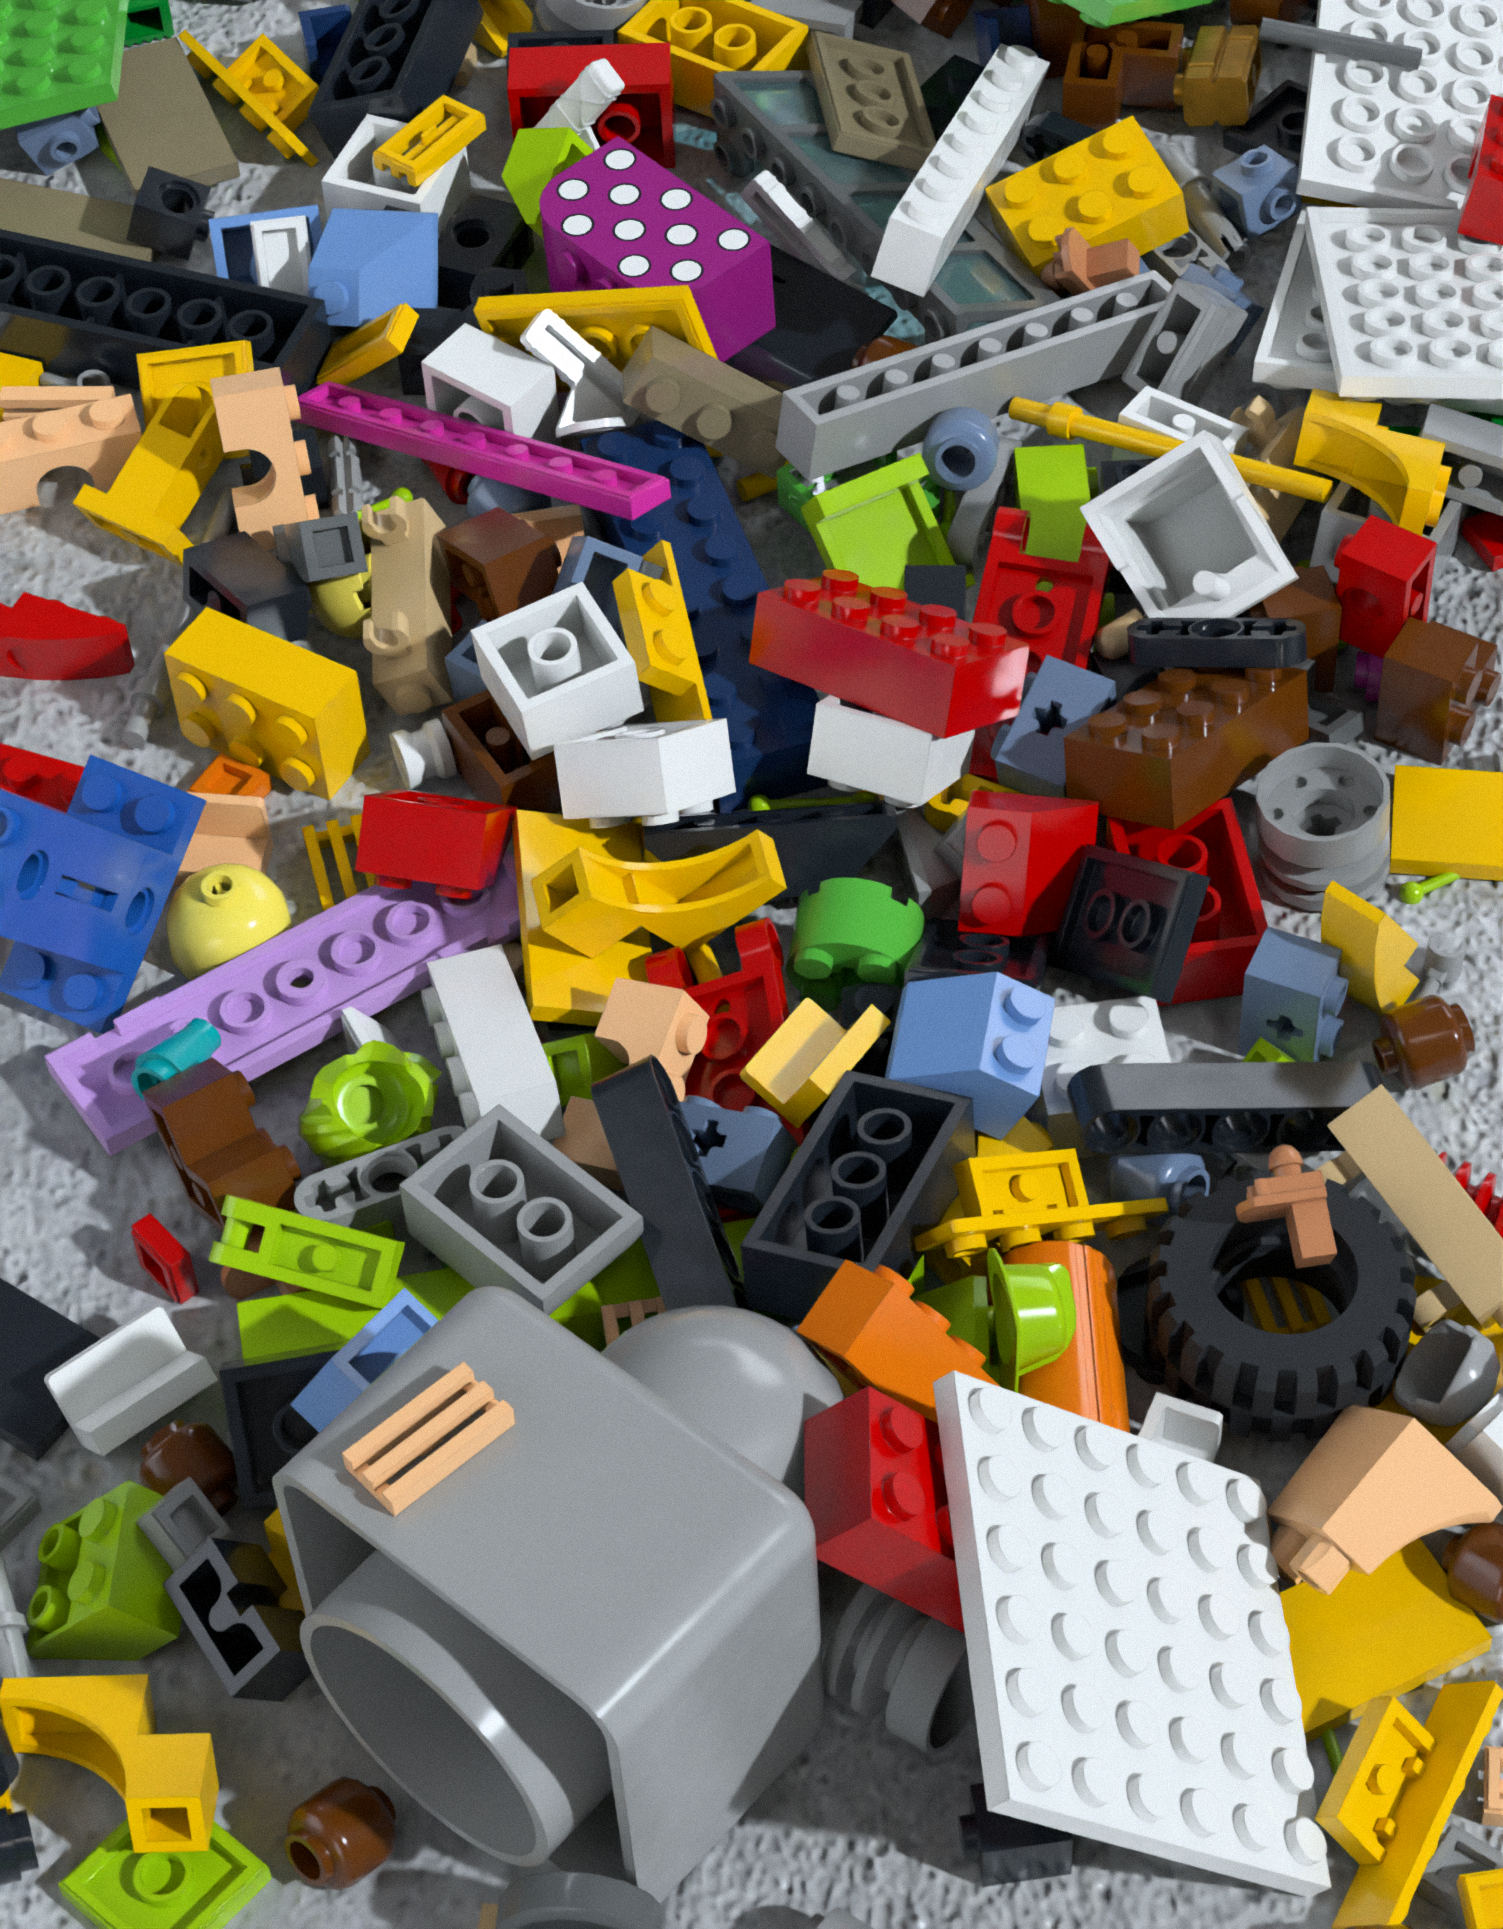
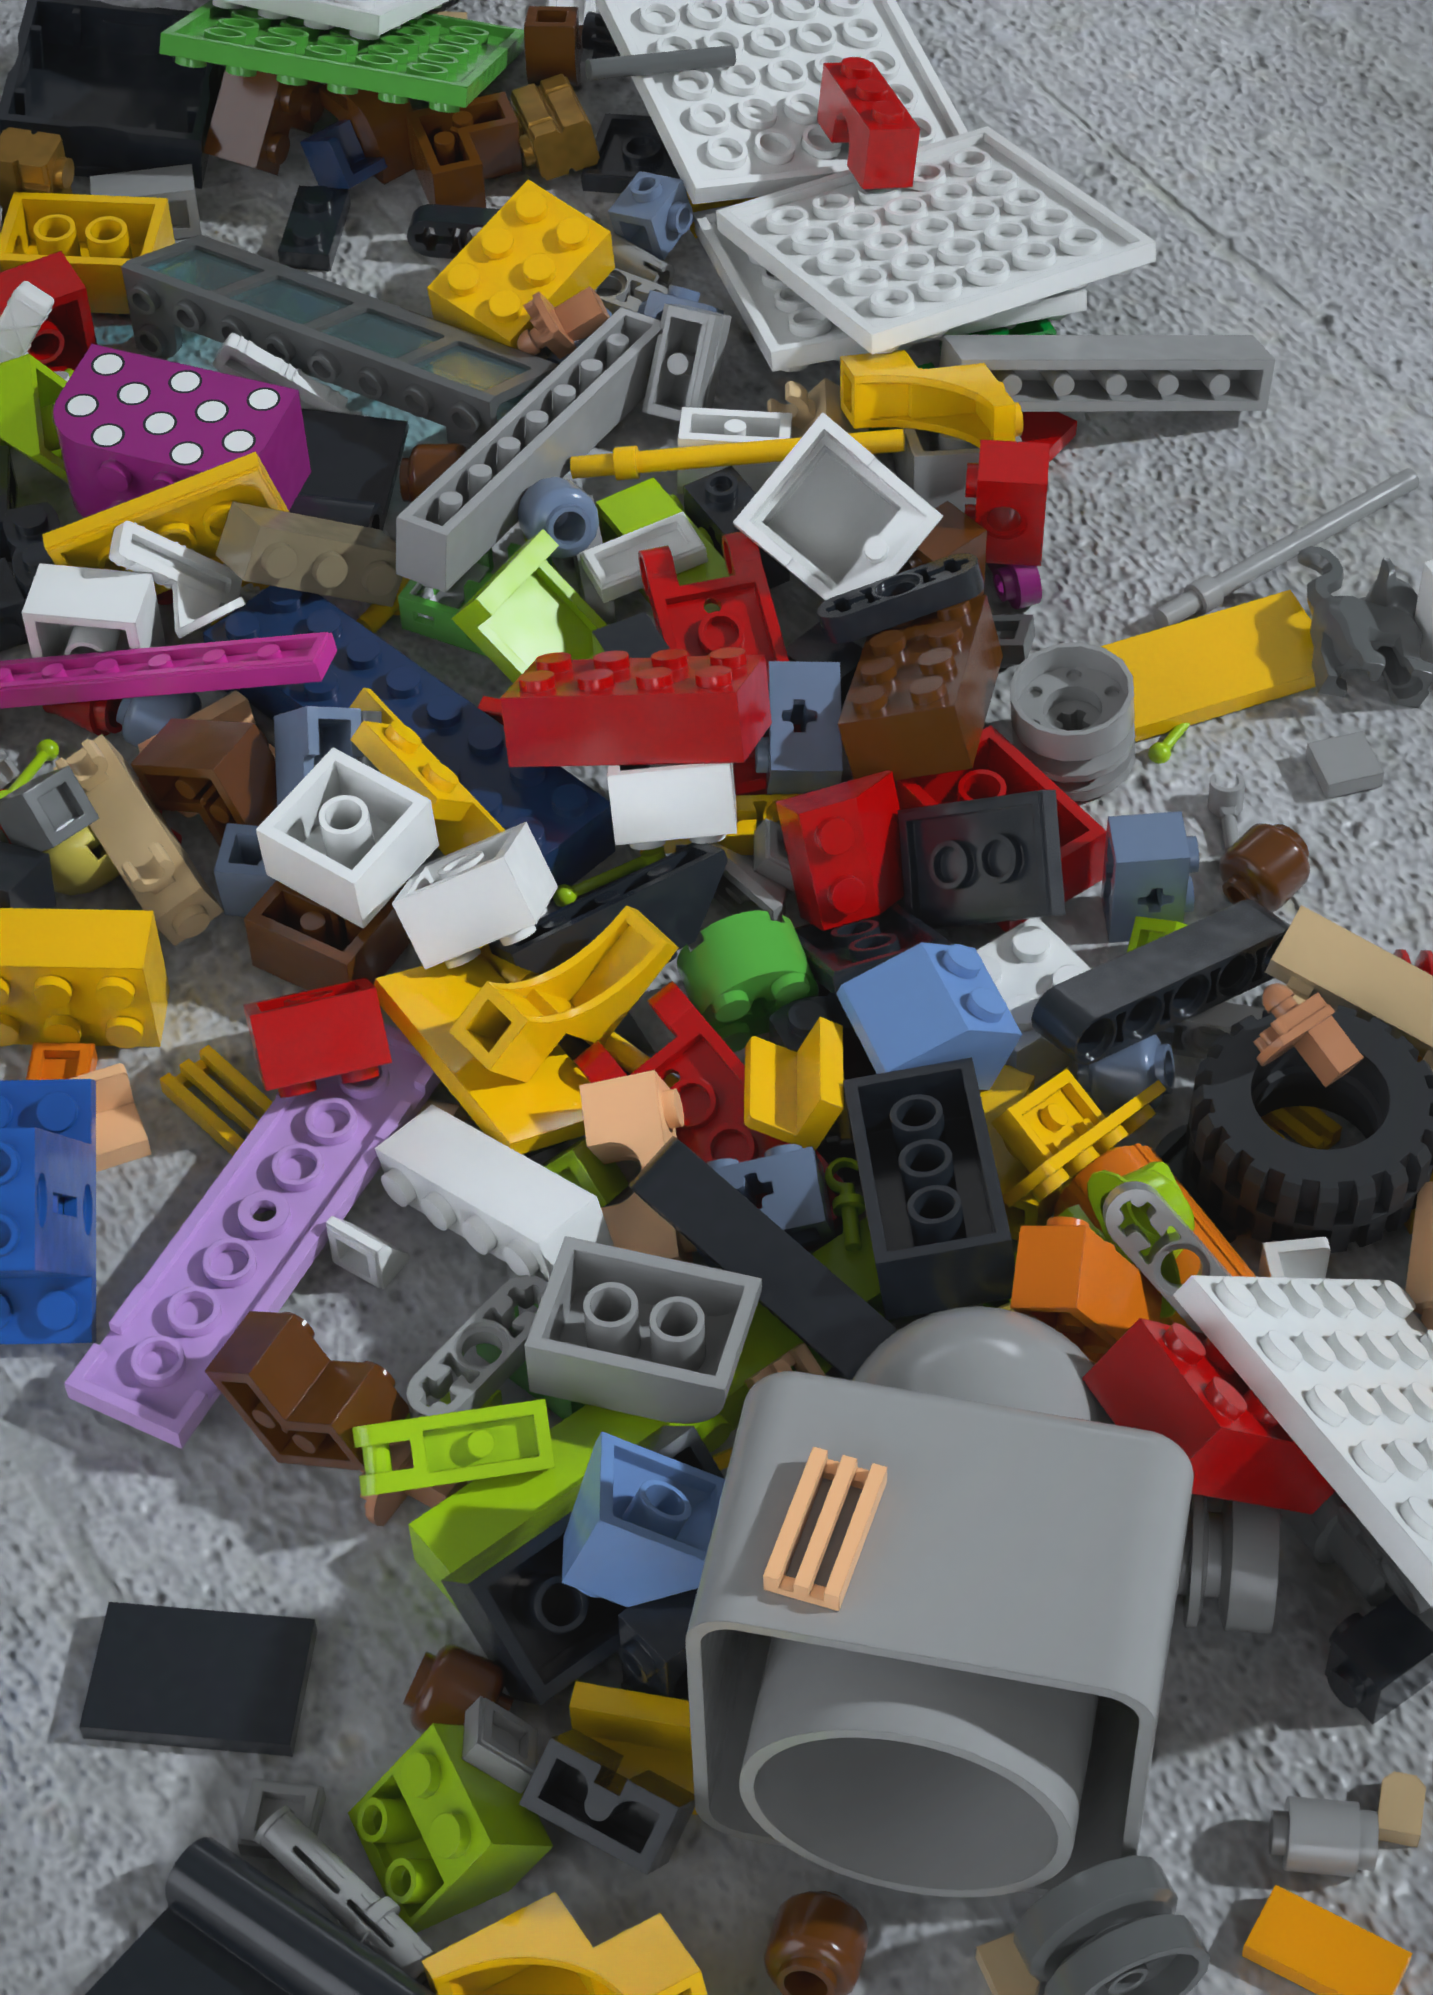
camera: 30 degrees left, 0 degrees up
white panel [44,1305,218,1456] -> none
teal cone [131,1018,221,1101] -> none
red tile [131,1213,200,1304] -> none
light yellow cylinder [166,863,293,981] -> none
lime hair [298,1040,442,1177] -> none
white wheel [390,718,456,790] -> none
dark tan tile [805,31,937,171] -> none
white brick [871,43,1050,297] -> none
tan piece [1095,608,1149,659] -> none
yellow slope [1321,880,1420,1017] -> none
reddish brown brick [1374,617,1501,766] -> none
none -> white tile [579,512,708,603]
none -> light grey beam [1103,1181,1232,1333]

